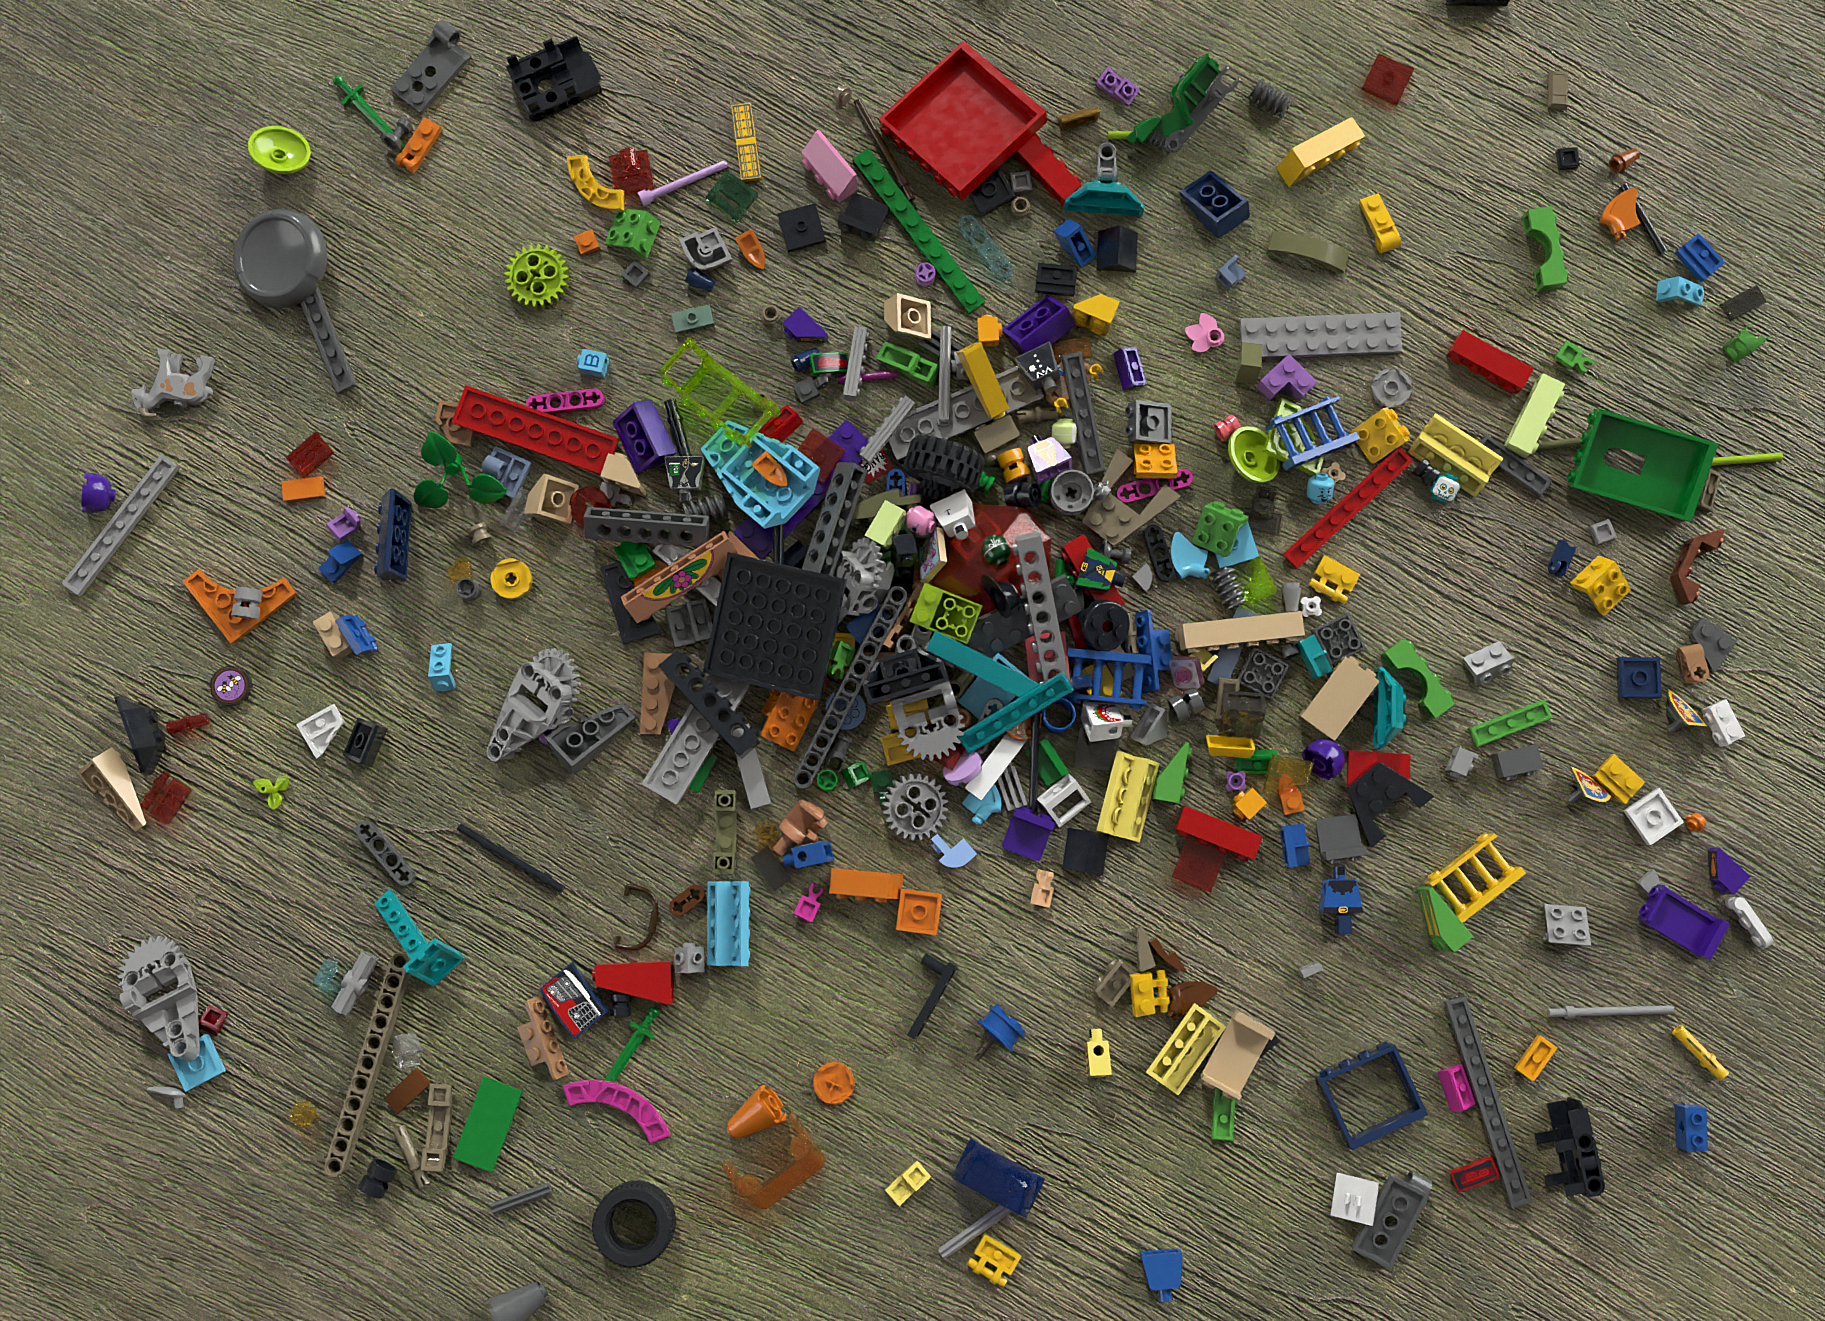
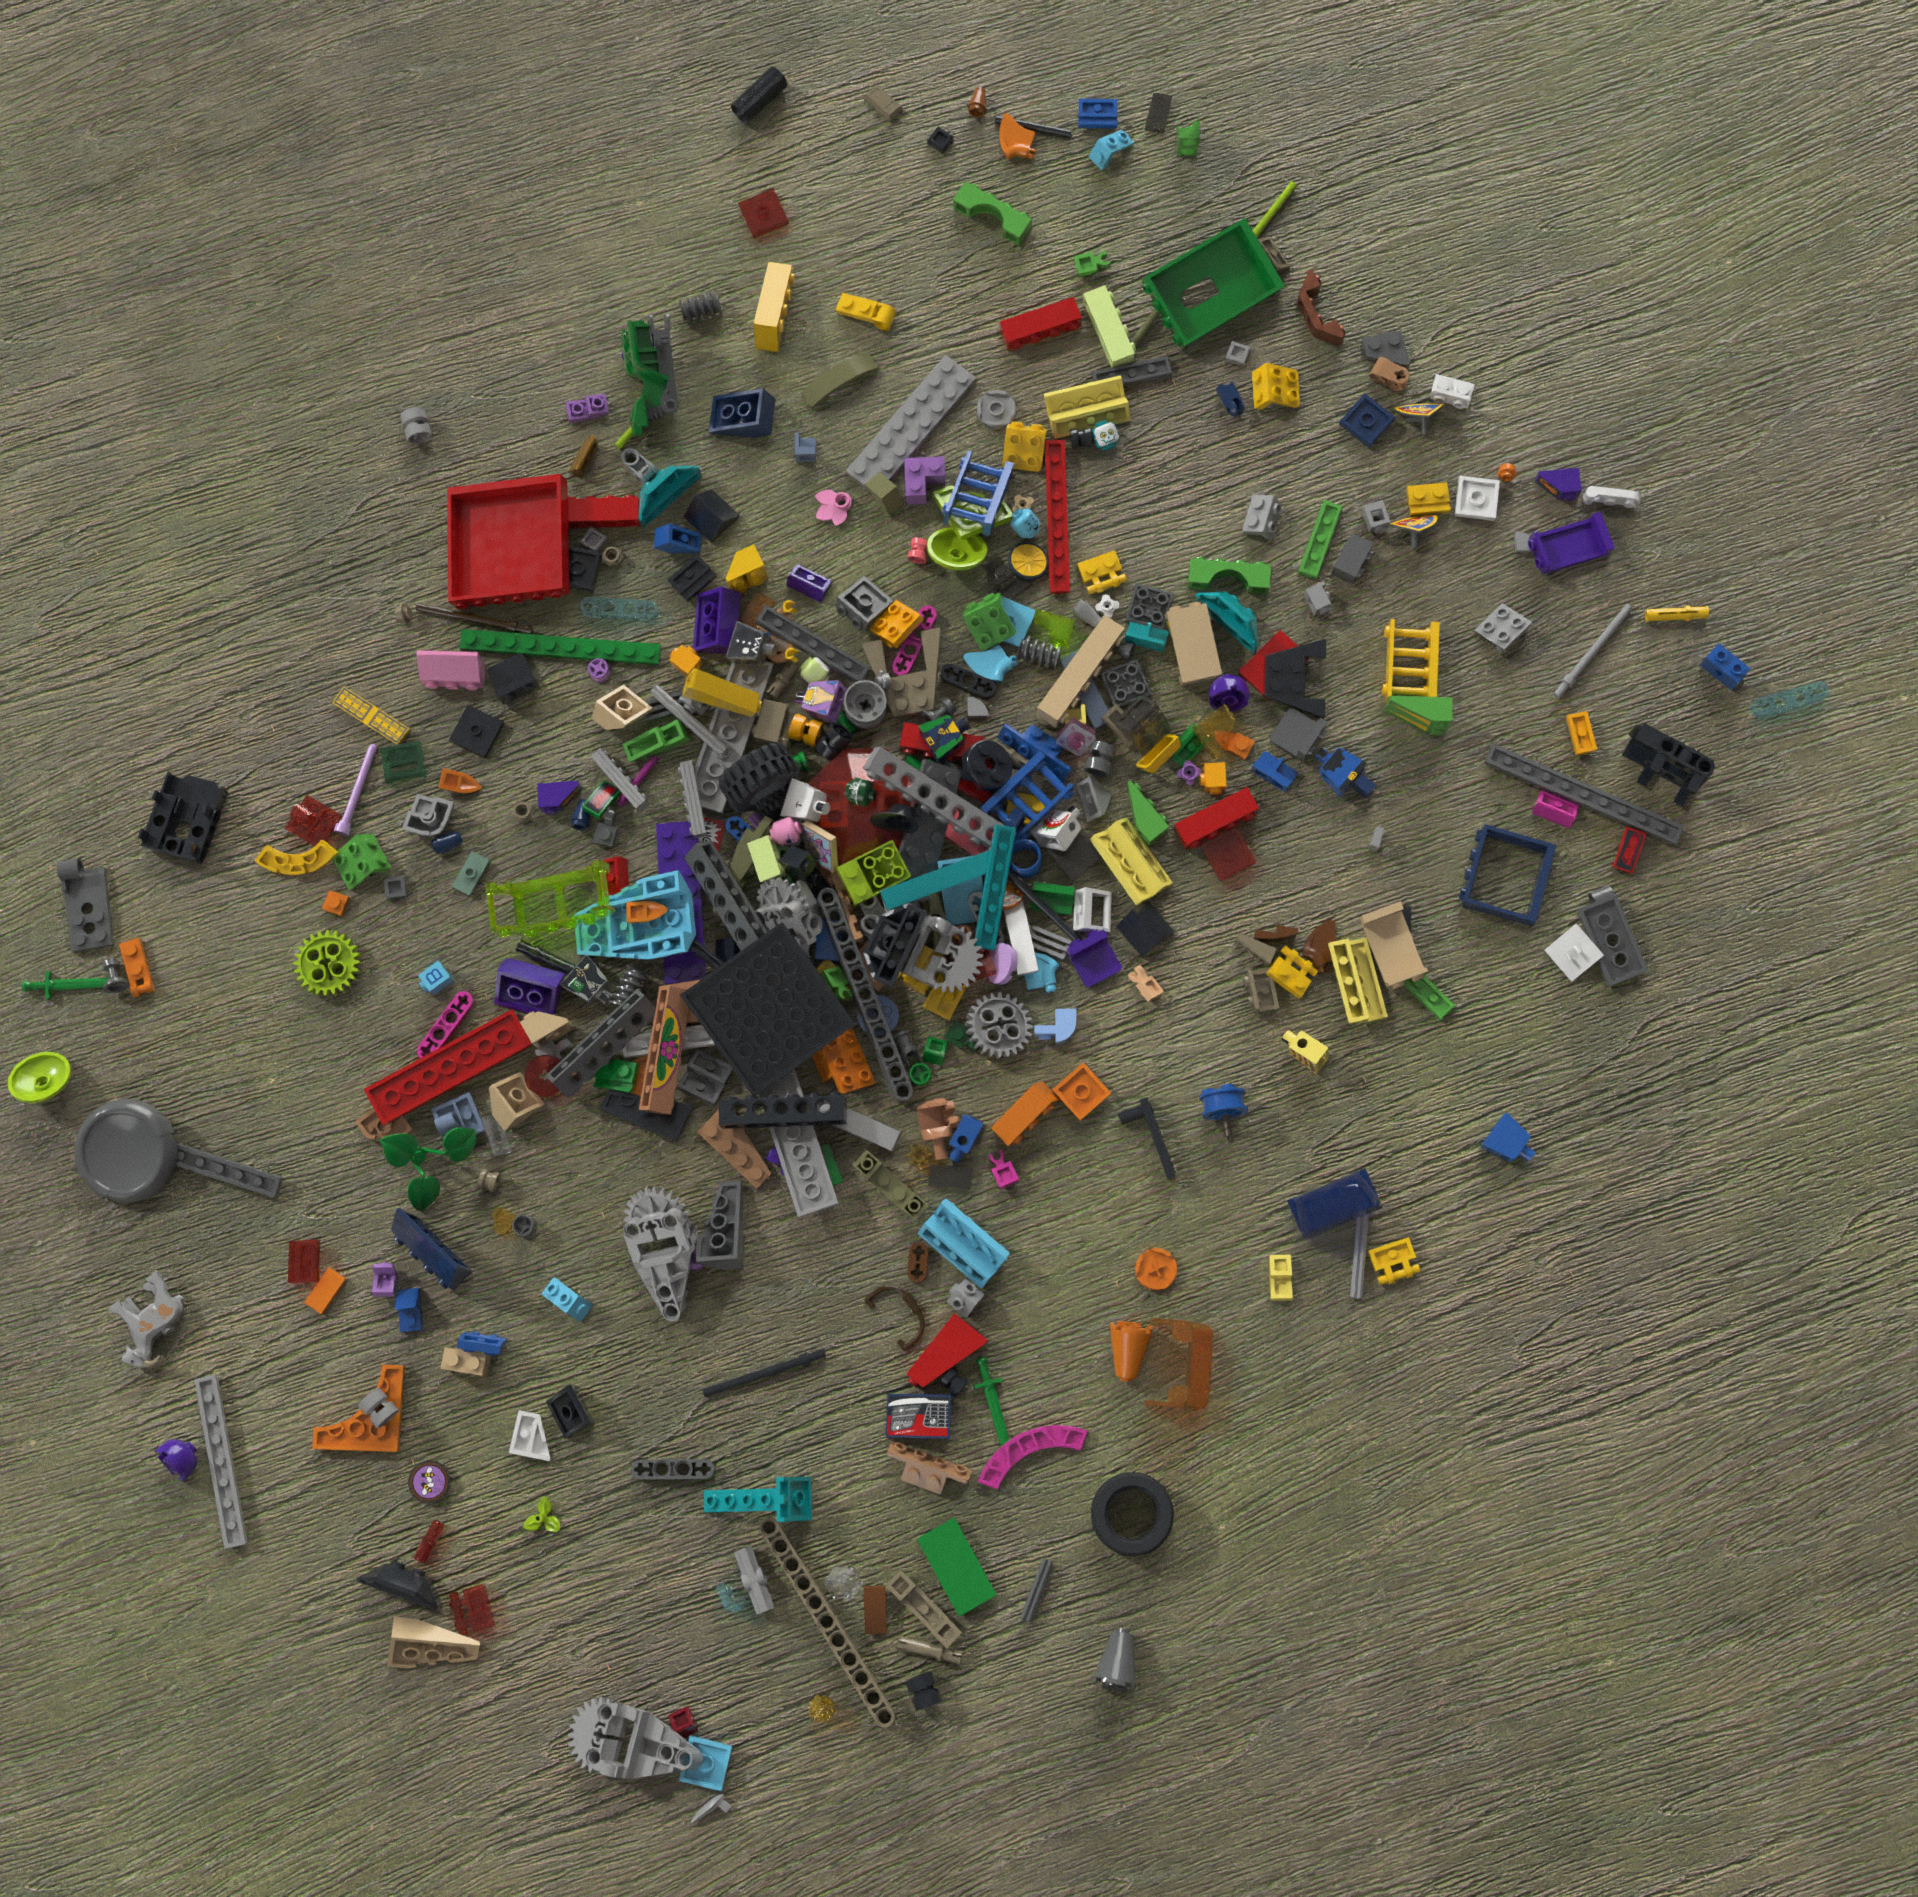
camera: 45 degrees left, 5 degrees down
yellow plate [490,558,533,600] -> none
clear red plate [798,428,846,484] -> none
none -> yellow wheel [1008,542,1049,580]
none -> light grey brick [1361,500,1390,534]
none -> clear light blue beam [1750,682,1830,718]

